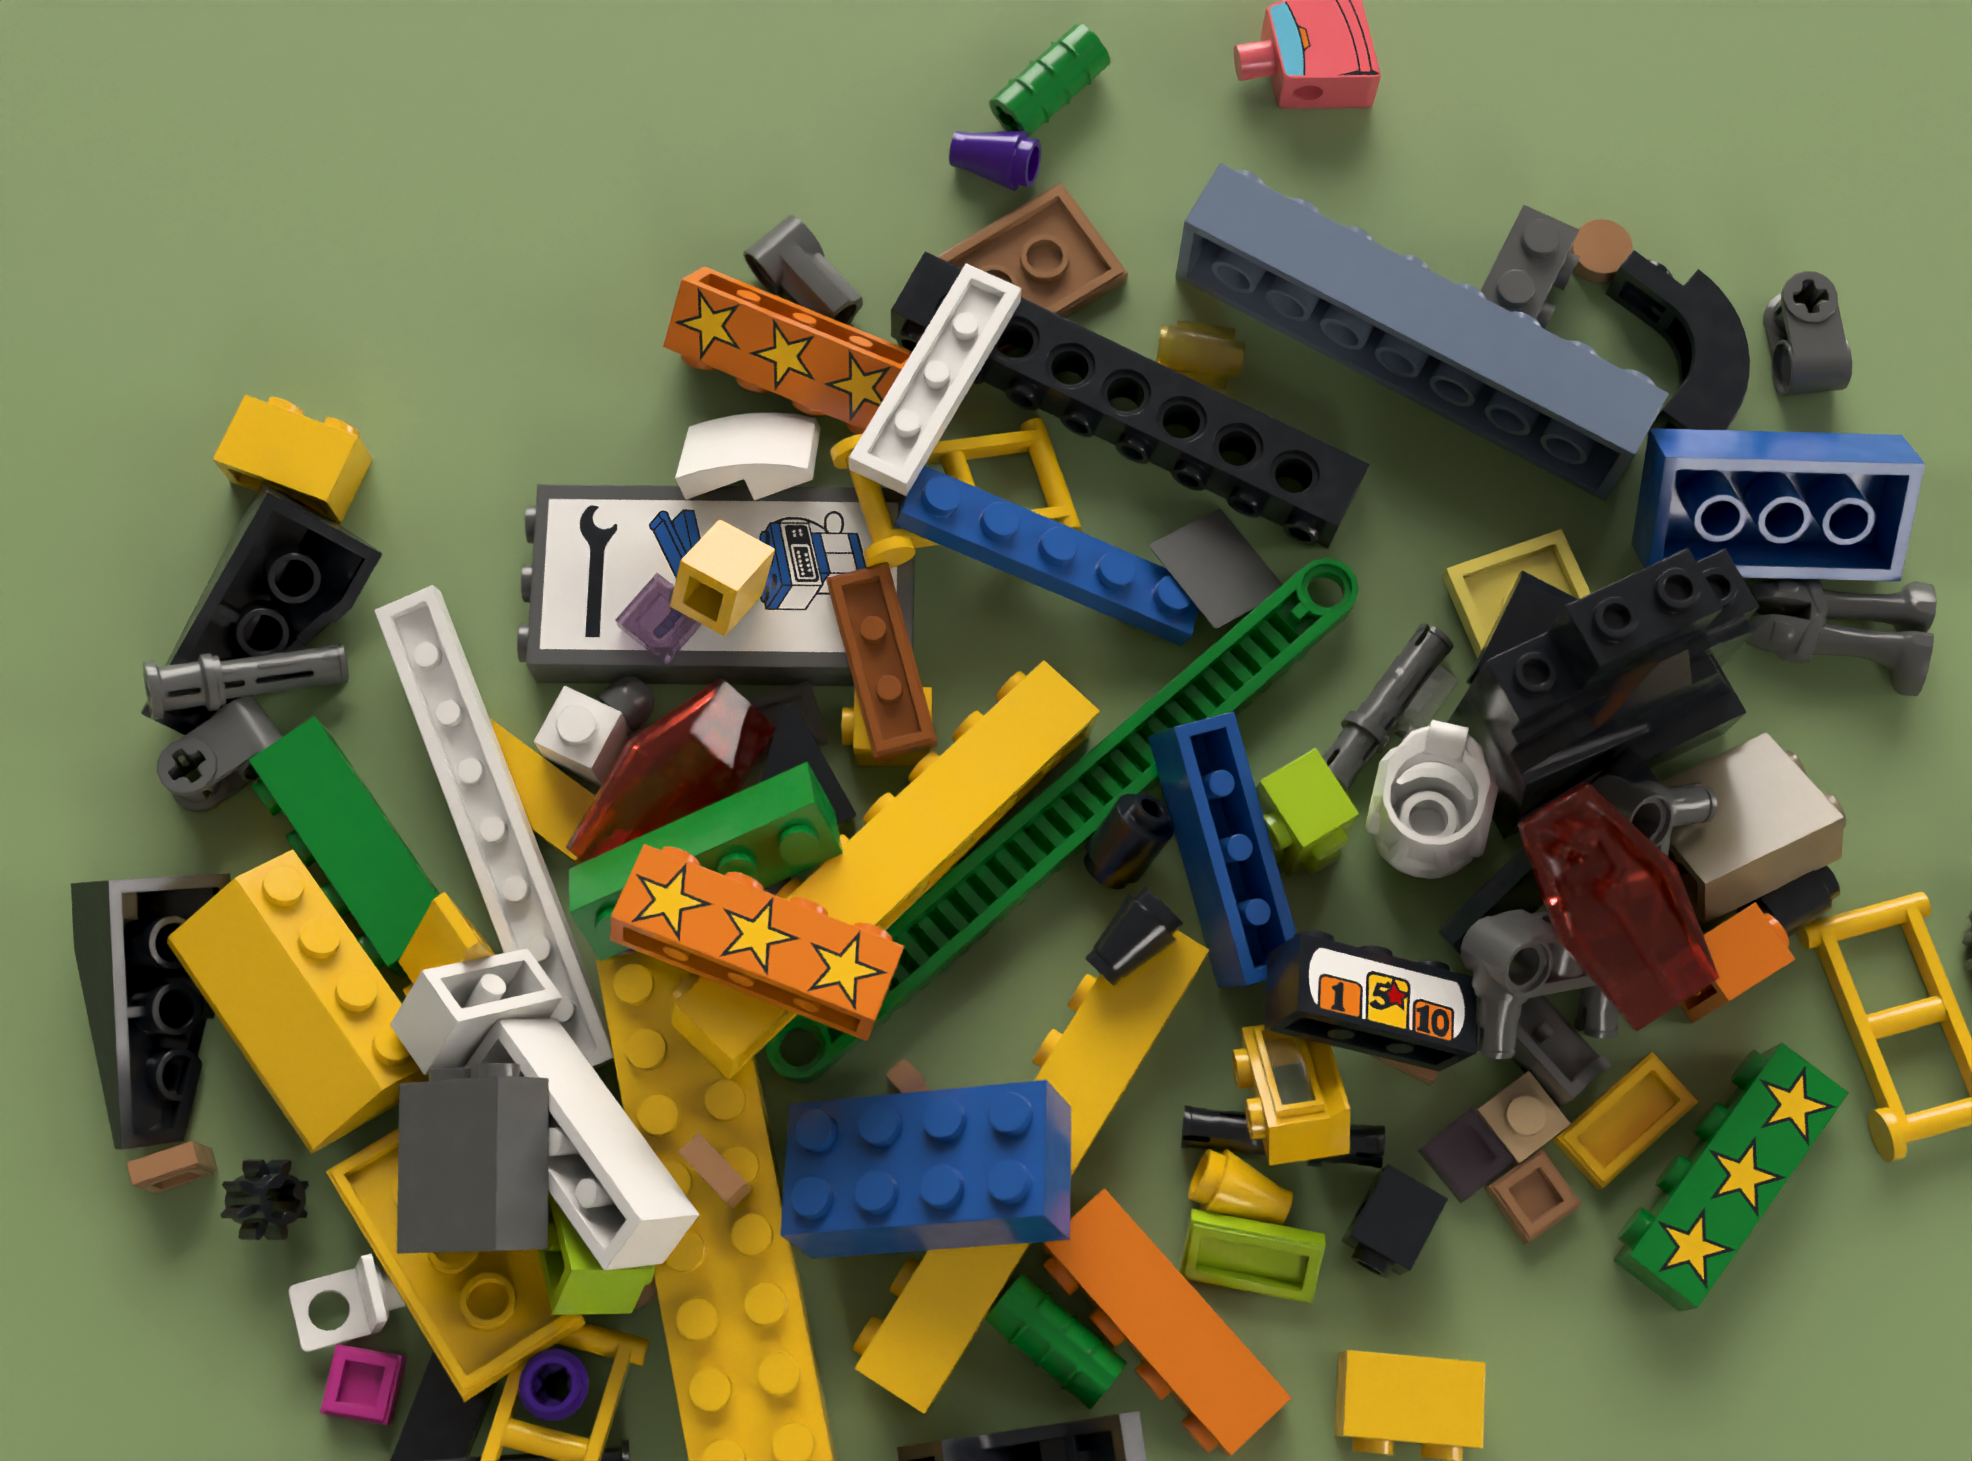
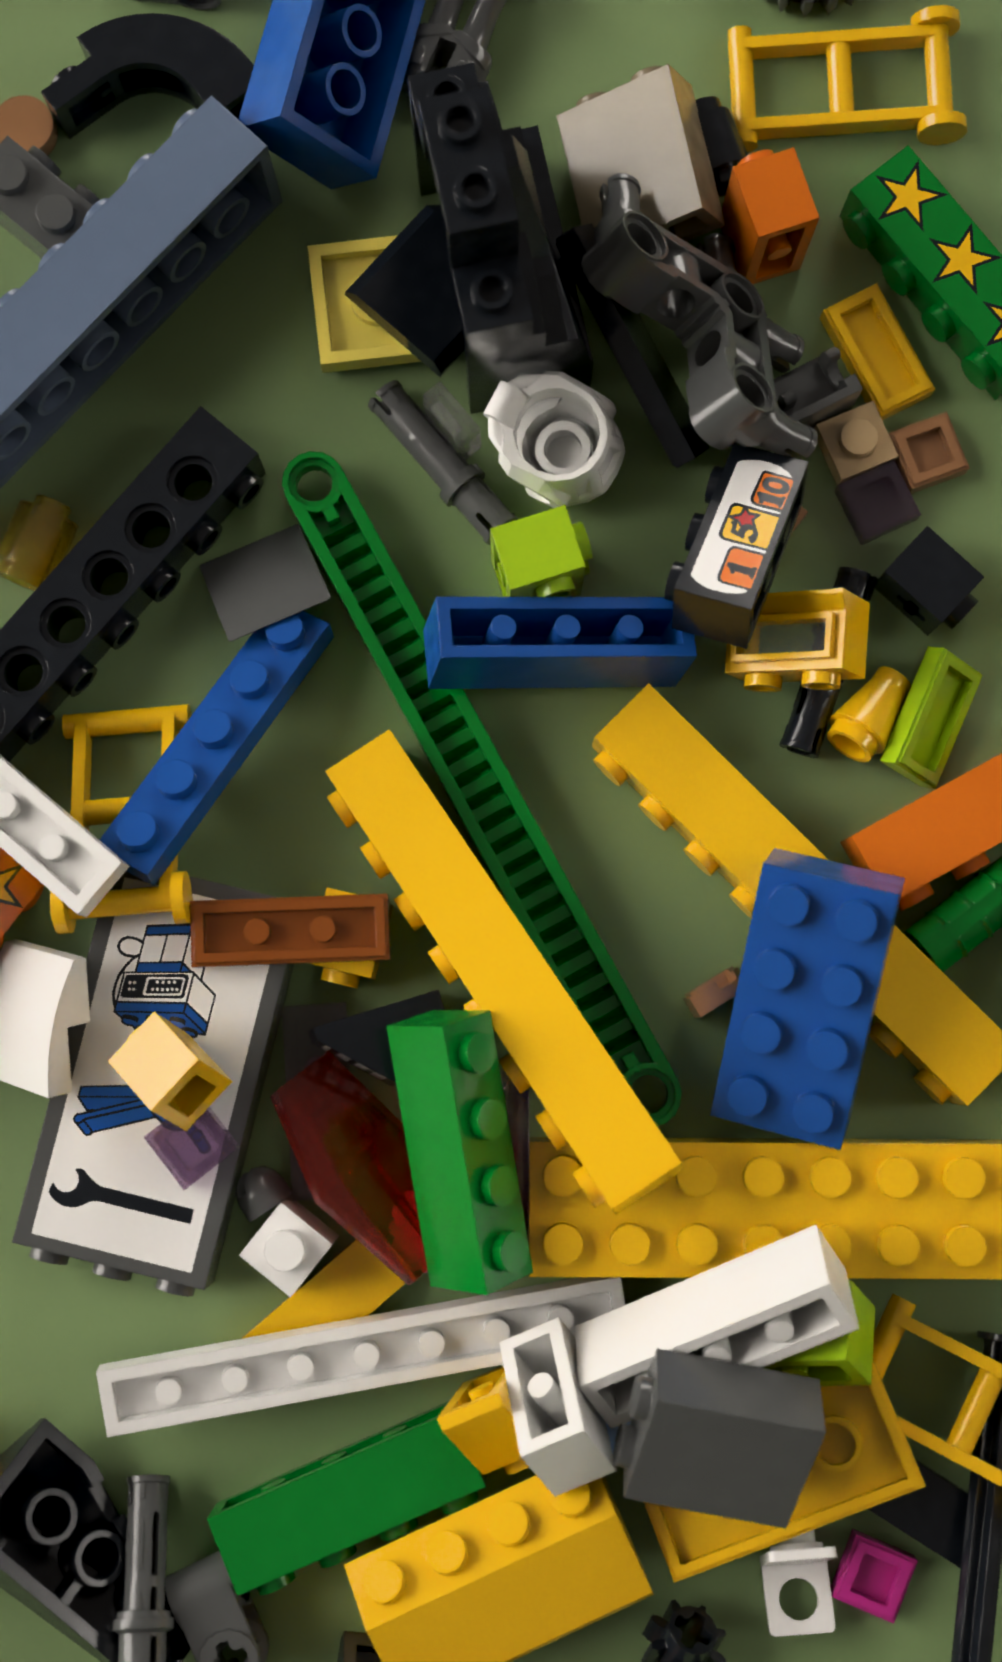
camera: 75 degrees left, 10 degrees up
dark purple cone [519,1349,589,1421] -> none
orange brick [610,844,904,1041] -> none
medium nougat tile [678,1132,753,1209] -> none
black brick [1084,794,1174,889] -> none
black cone [1085,887,1184,986] -> none
clear red piece [1517,782,1720,1031] -> none

